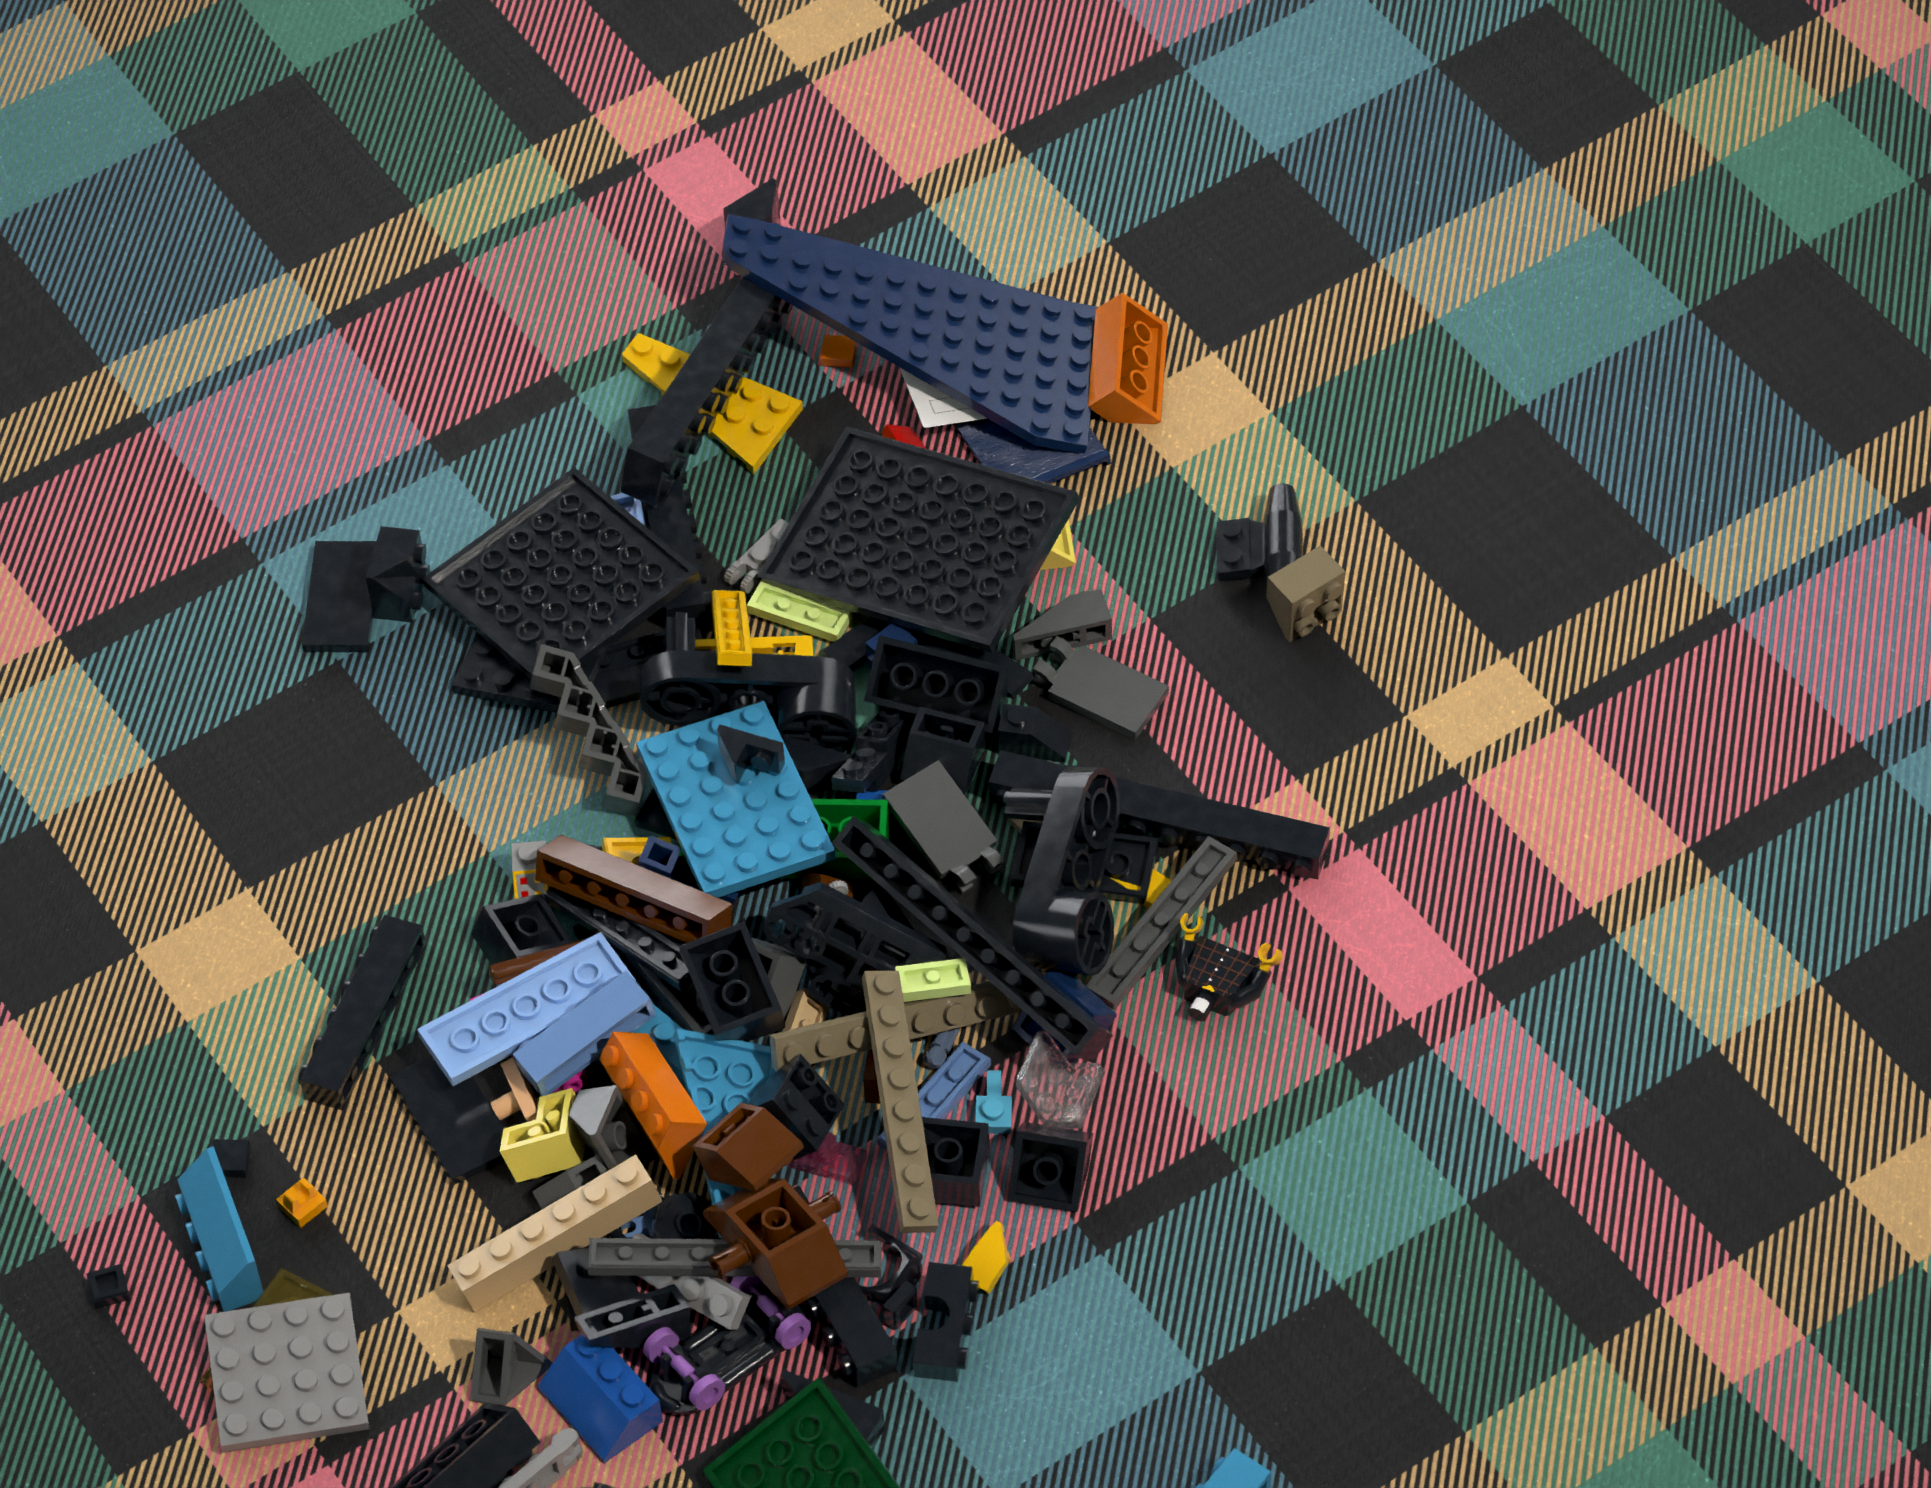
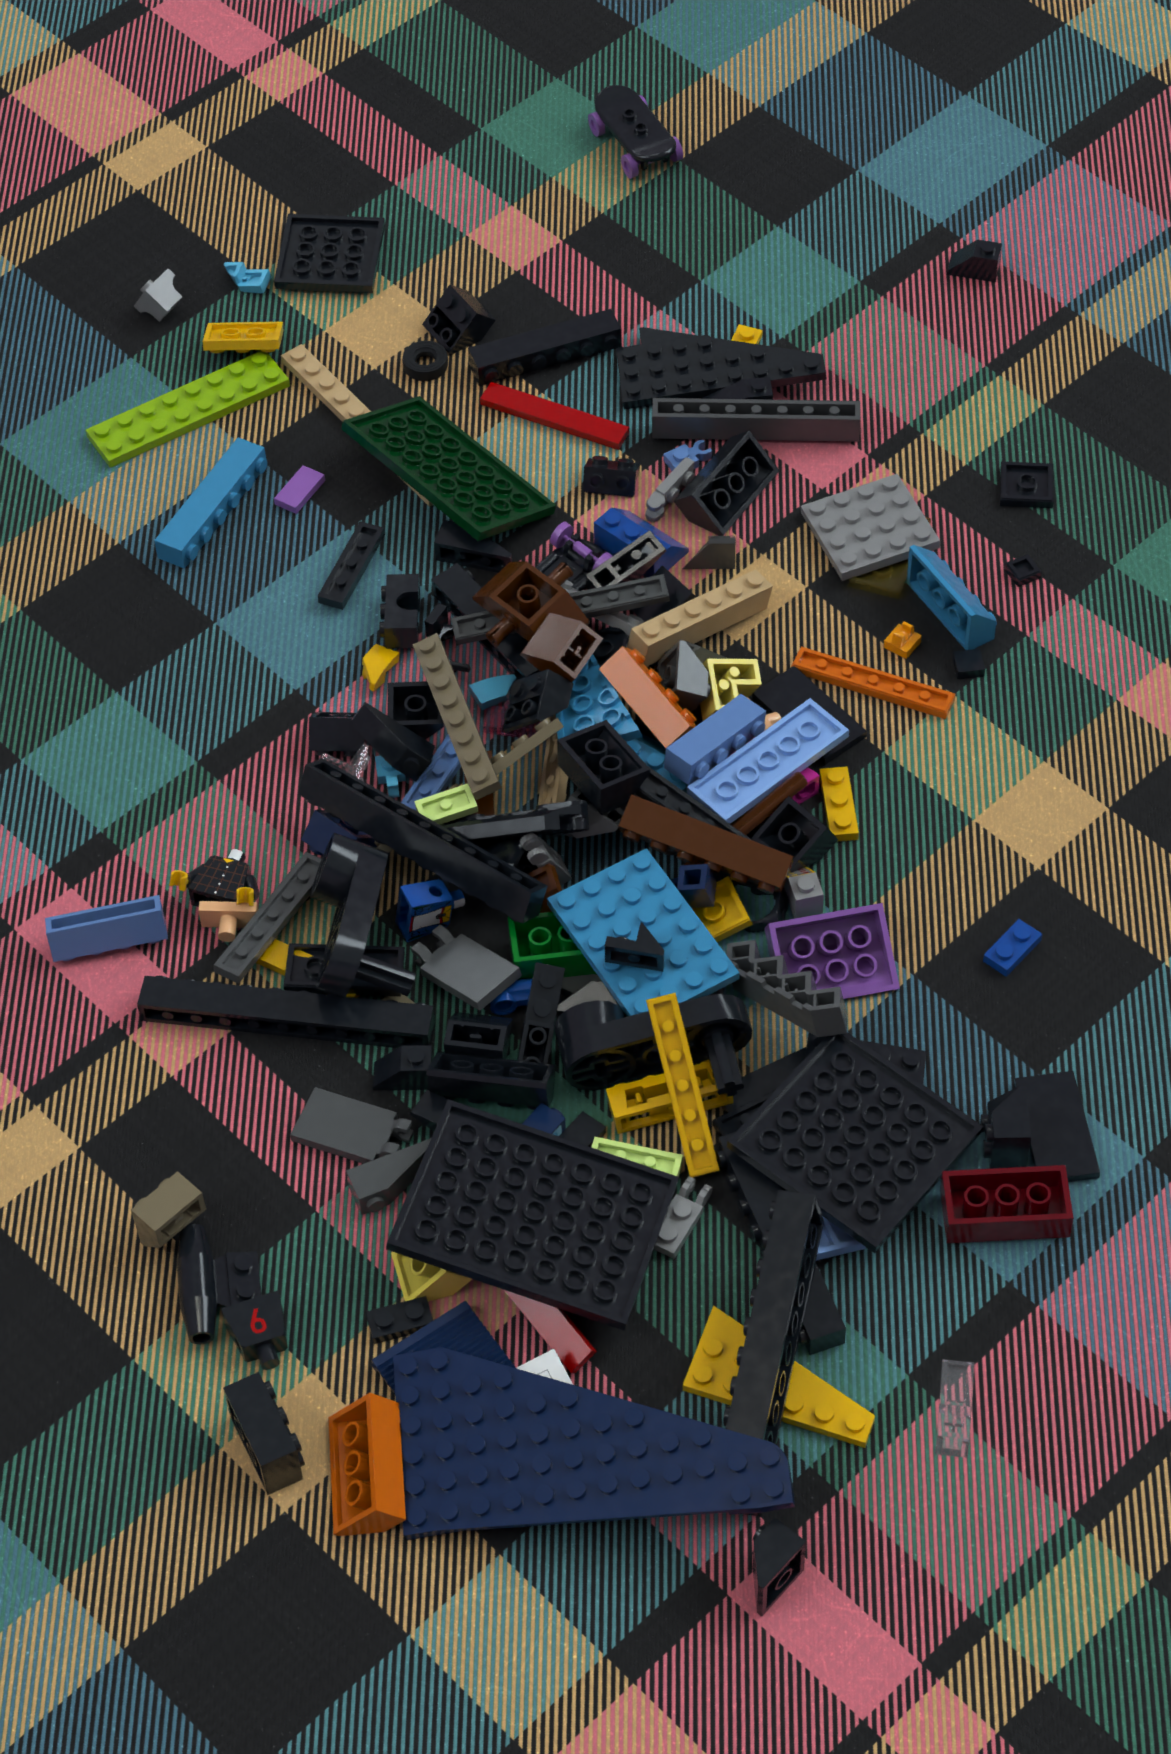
camera: 170 degrees right, 0 degrees up
black brick [298,914,426,1111] -> none
none -> medium blue brick [45,895,168,962]
none -> light nougat tile [198,901,258,942]
none -> black torso [221,1291,288,1370]
none -> black brick [223,1372,305,1495]
none -> black plate [318,521,385,610]
none -> black slope [349,702,435,782]
none -> black plate [366,1296,433,1344]
none -> blue torso [395,879,465,942]
none -> medium azure slope [469,674,516,710]
none -> medium lavender slope [764,903,900,999]
none -> orange tile [791,646,956,719]
none -> yellow plate [819,766,859,842]
none -> clear slope [935,1359,974,1458]
none -> dark red brick [940,1165,1074,1243]
none -> blue plate [983,919,1042,977]
none -> black tile [1000,461,1054,508]

